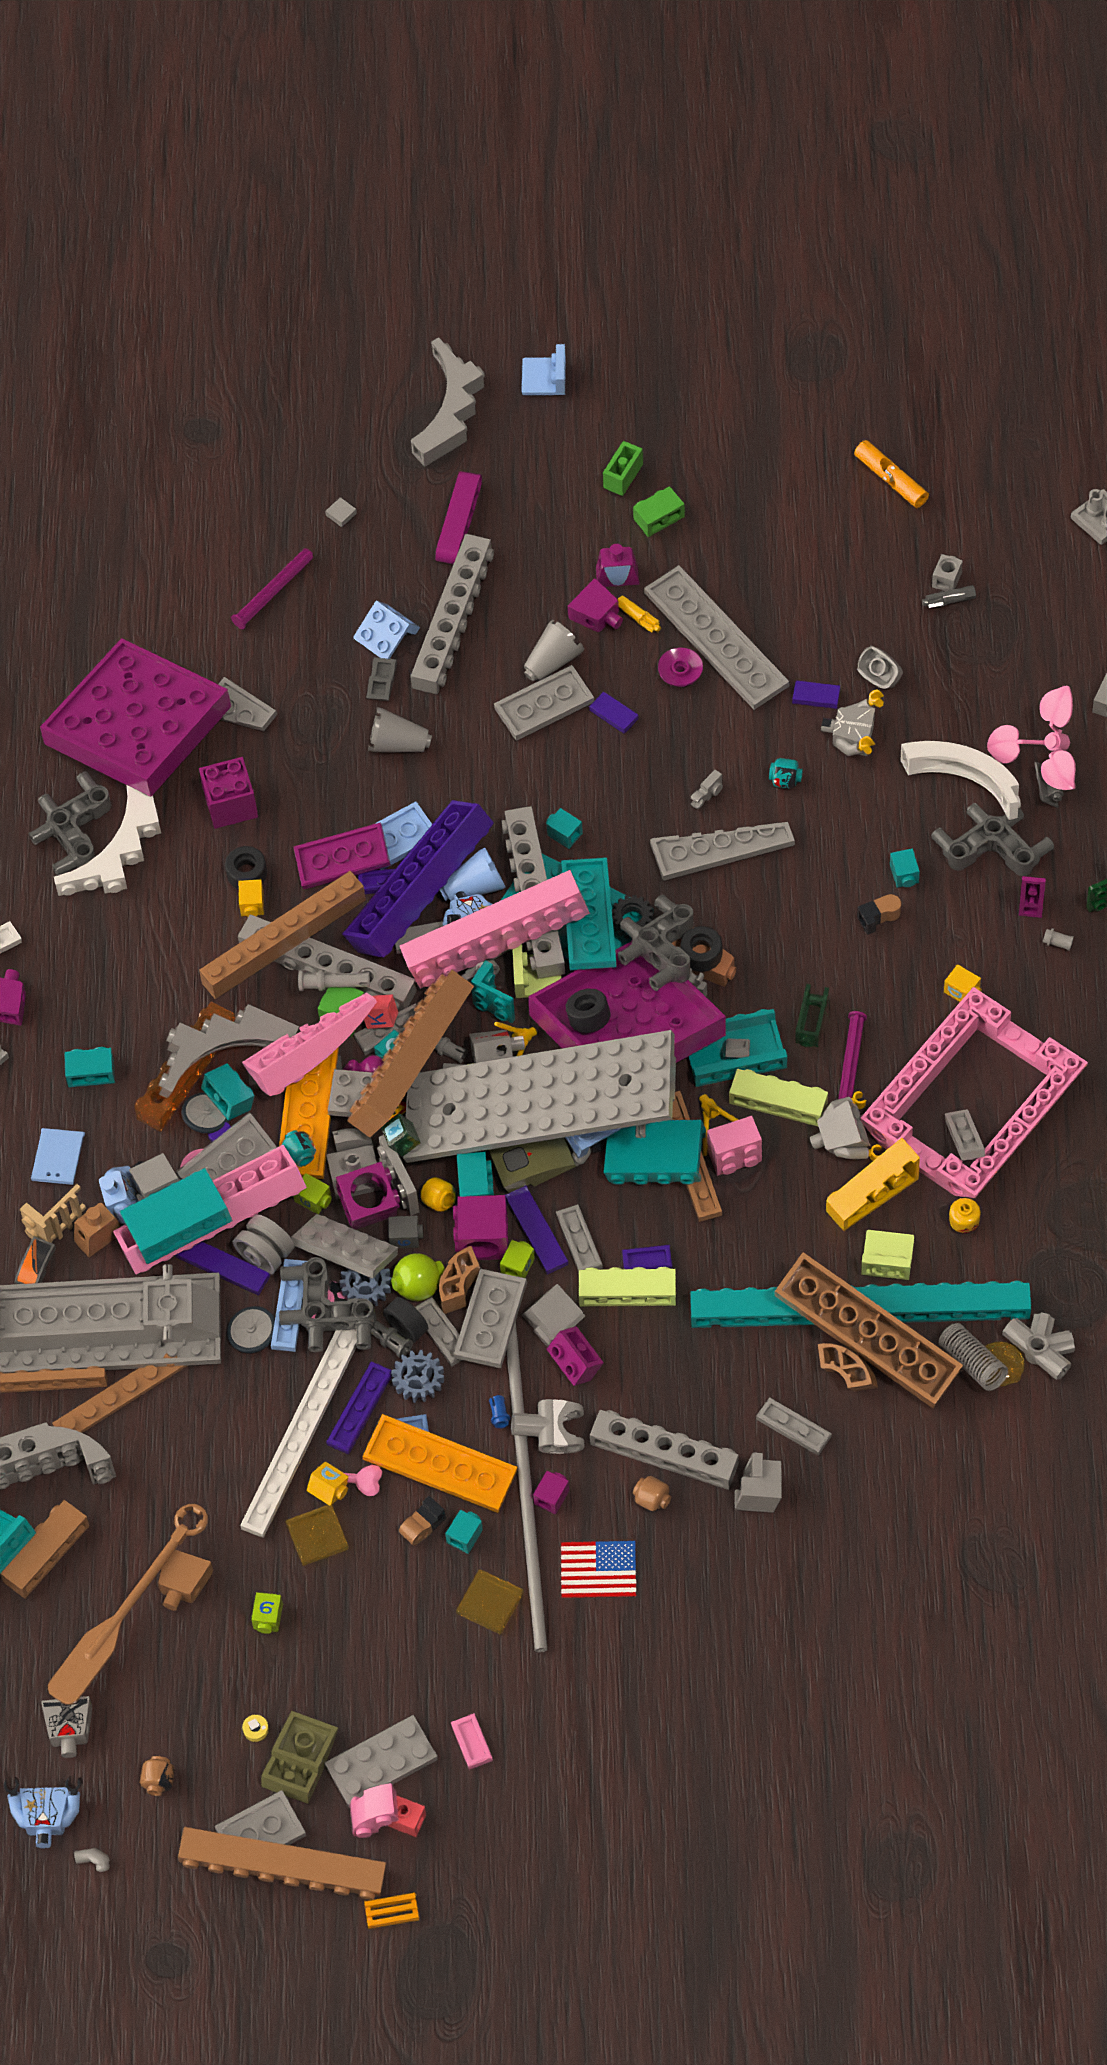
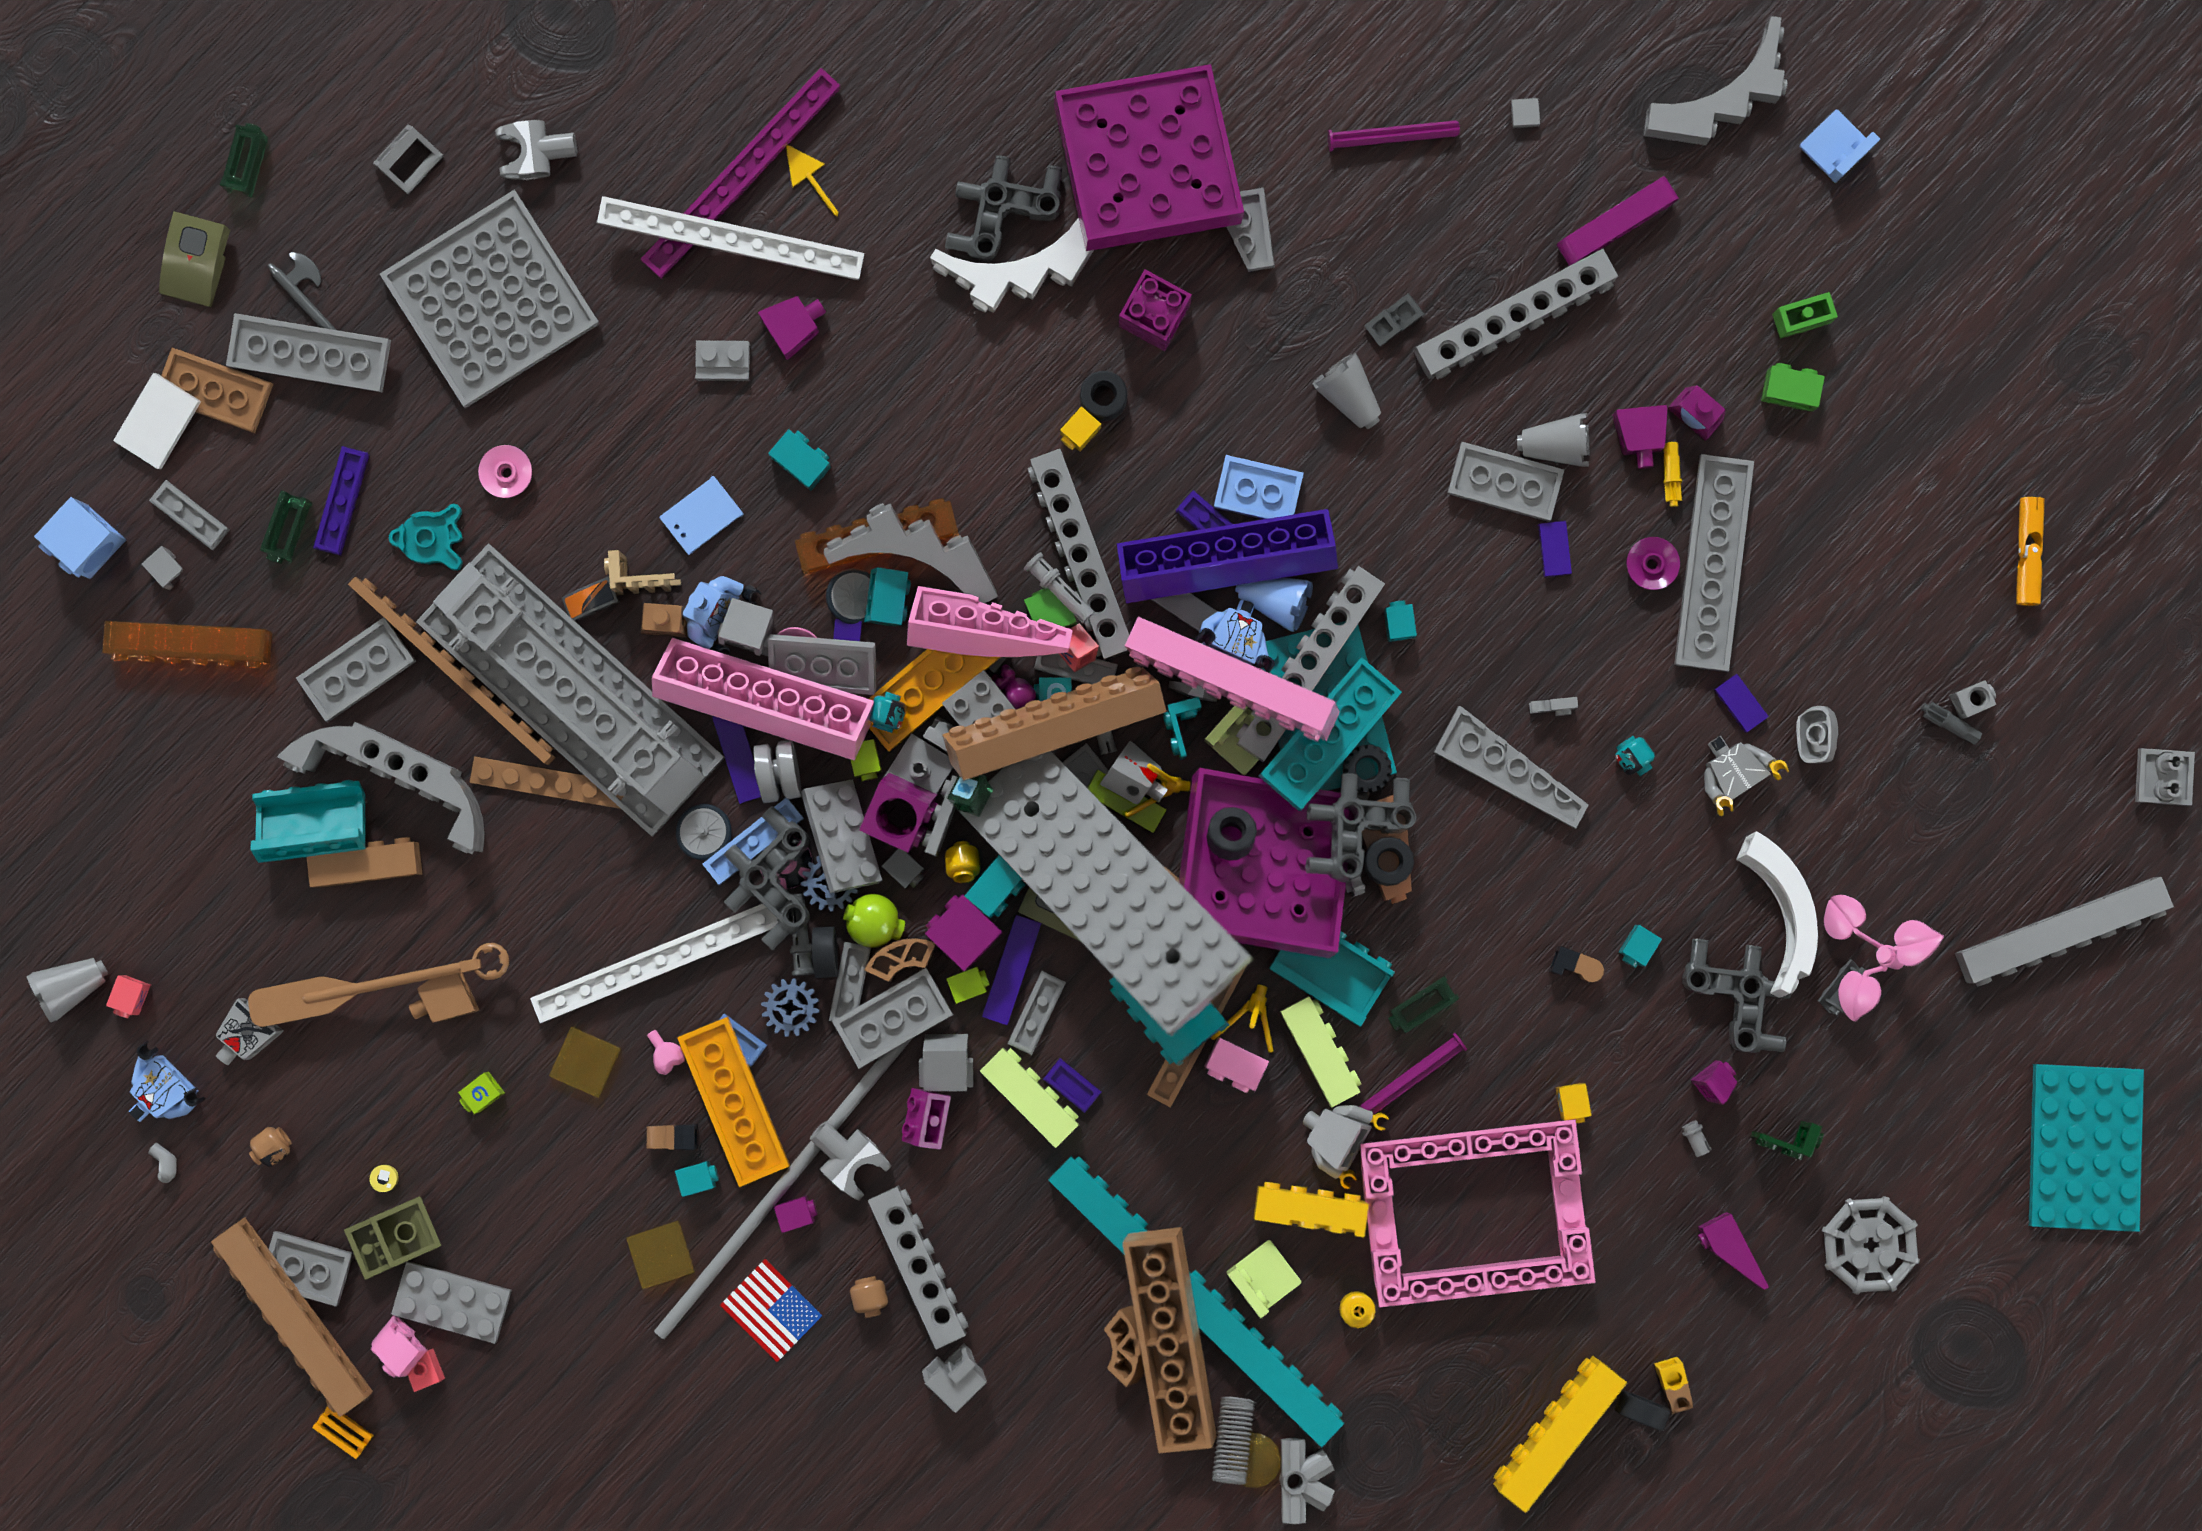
camera: 40 degrees right, 25 degrees up
teal panel [120,1168,233,1264] -> none
medium nougat brick [199,871,366,999] -> none
magenta tile [294,822,391,890] -> none
yellow brick [307,1461,349,1506] -> none
dark purple tile [327,1361,392,1455] -> none
light blue bracket [354,601,420,659] -> none
bright pink tile [451,1714,493,1770] -> none
blue pin [489,1395,510,1428] -> none
light grey tile [726,1038,750,1058] -> none
light grey tile [756,1397,832,1456] -> none
light grey plate [945,1109,985,1161] -> none

